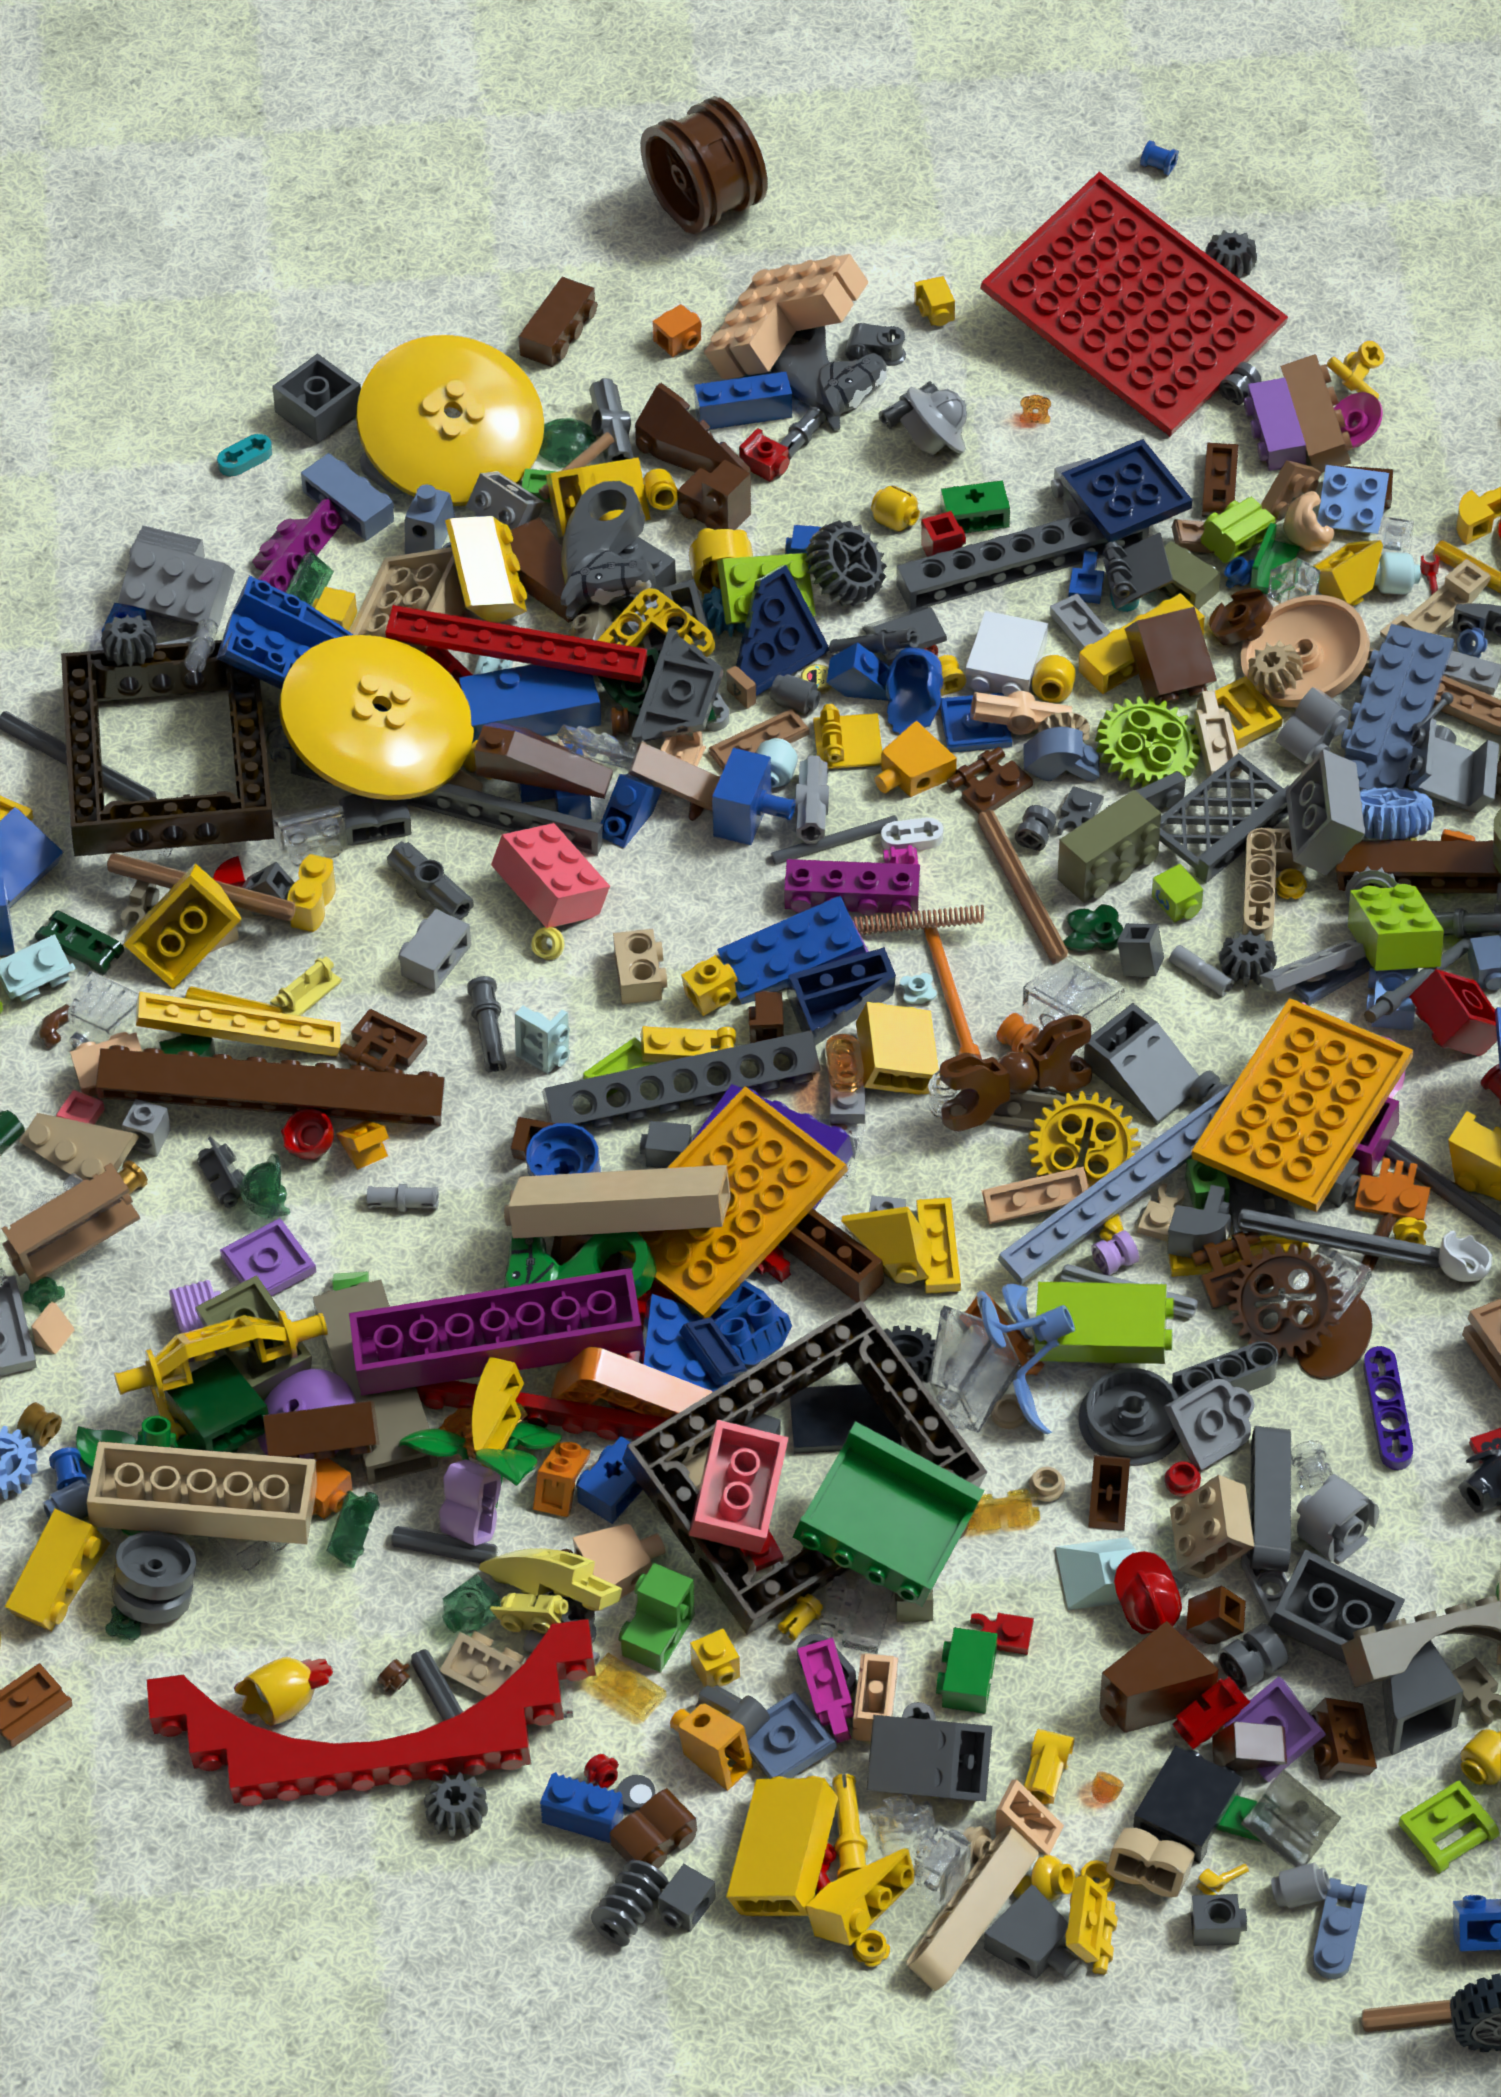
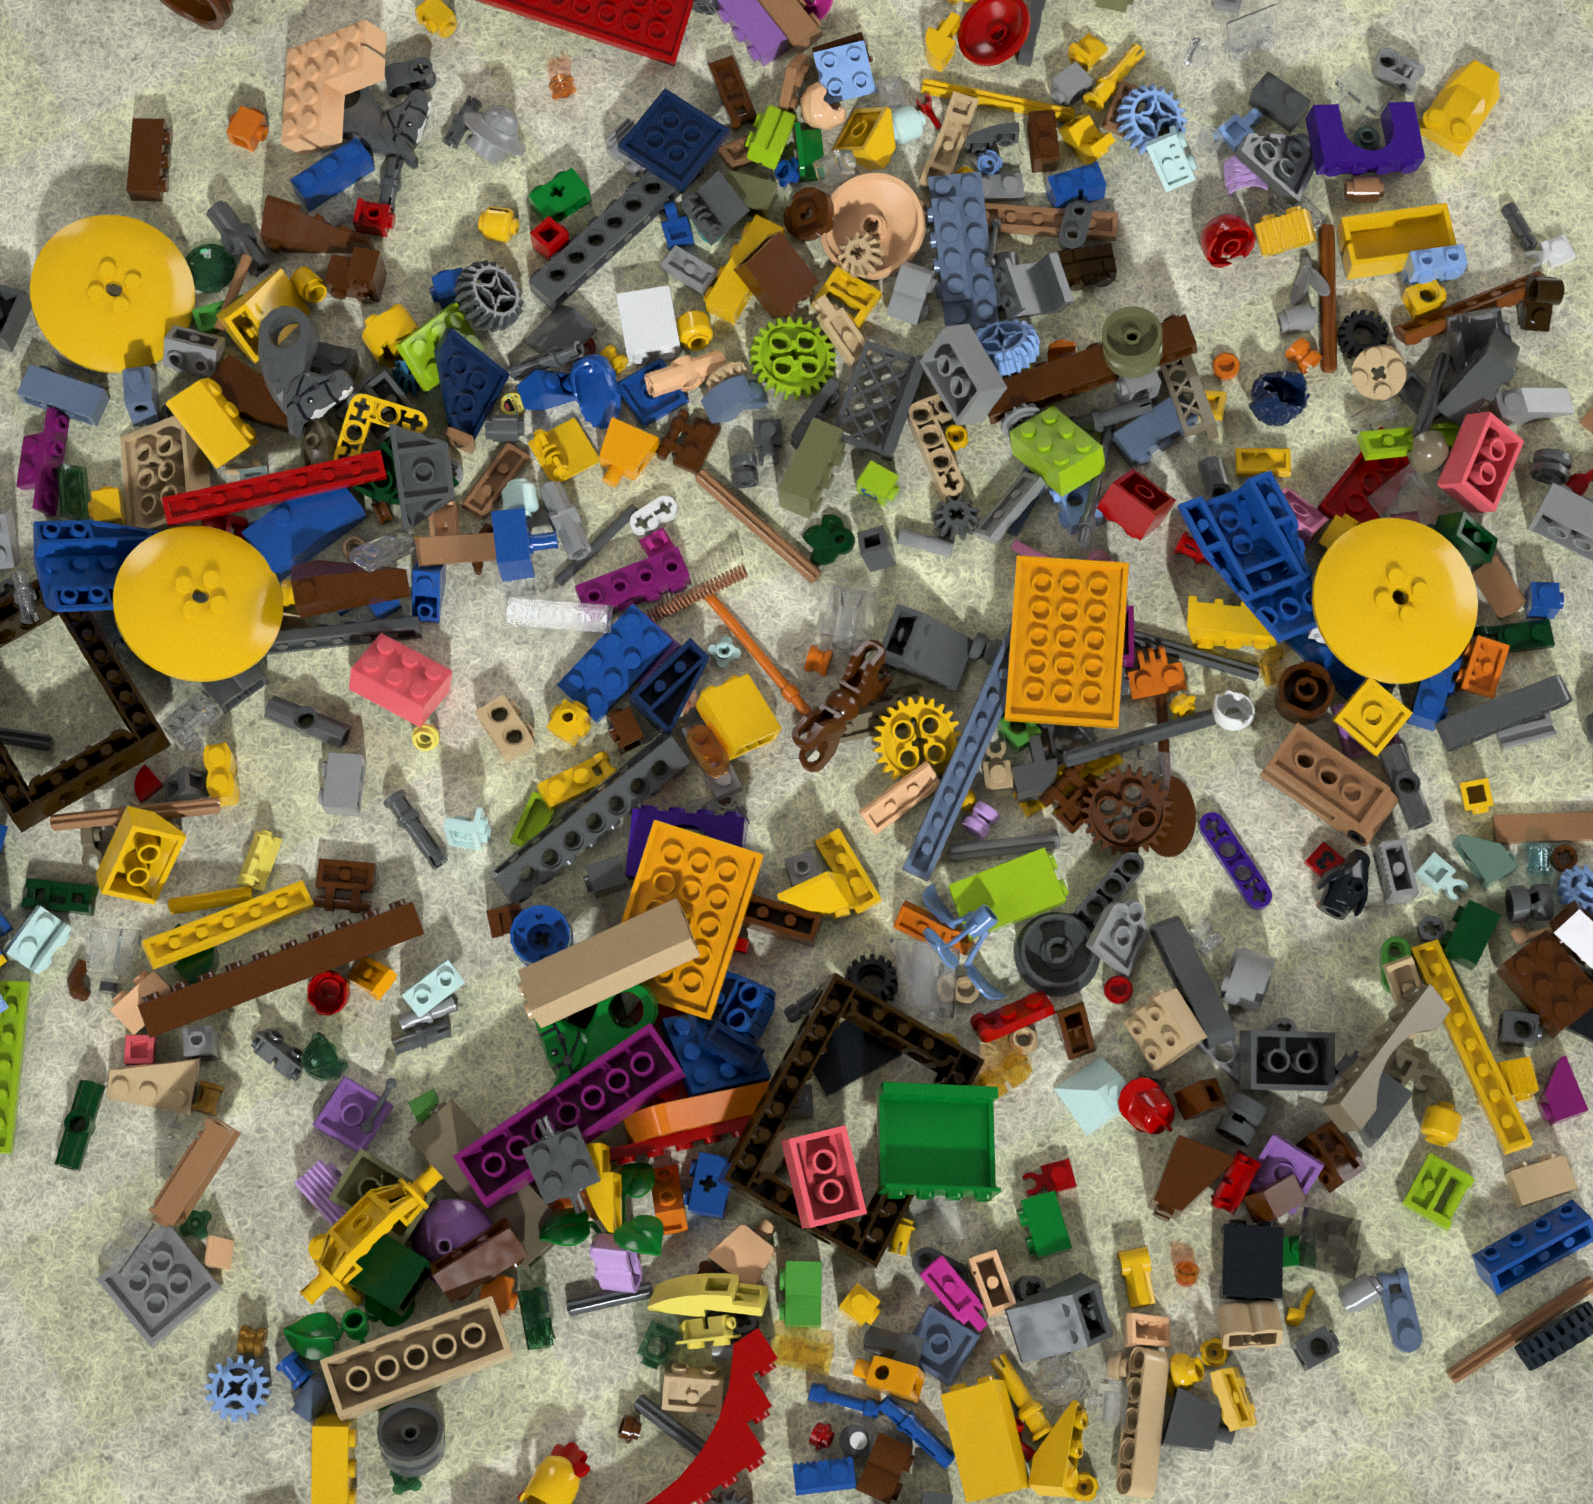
camera: 25 degrees left, 20 degrees up
none -> dark grey hinge [361,1078,397,1134]
none -> dark grey pin [391,1020,451,1056]
none -> light aqua bracket [401,960,464,1017]
none -> clear tile [505,597,613,633]
none -> dark grey plate [522,1115,601,1214]
none -> blue bar [808,1382,881,1419]
none -> blue pin [877,1393,955,1469]
none -> red plate [970,990,1055,1043]

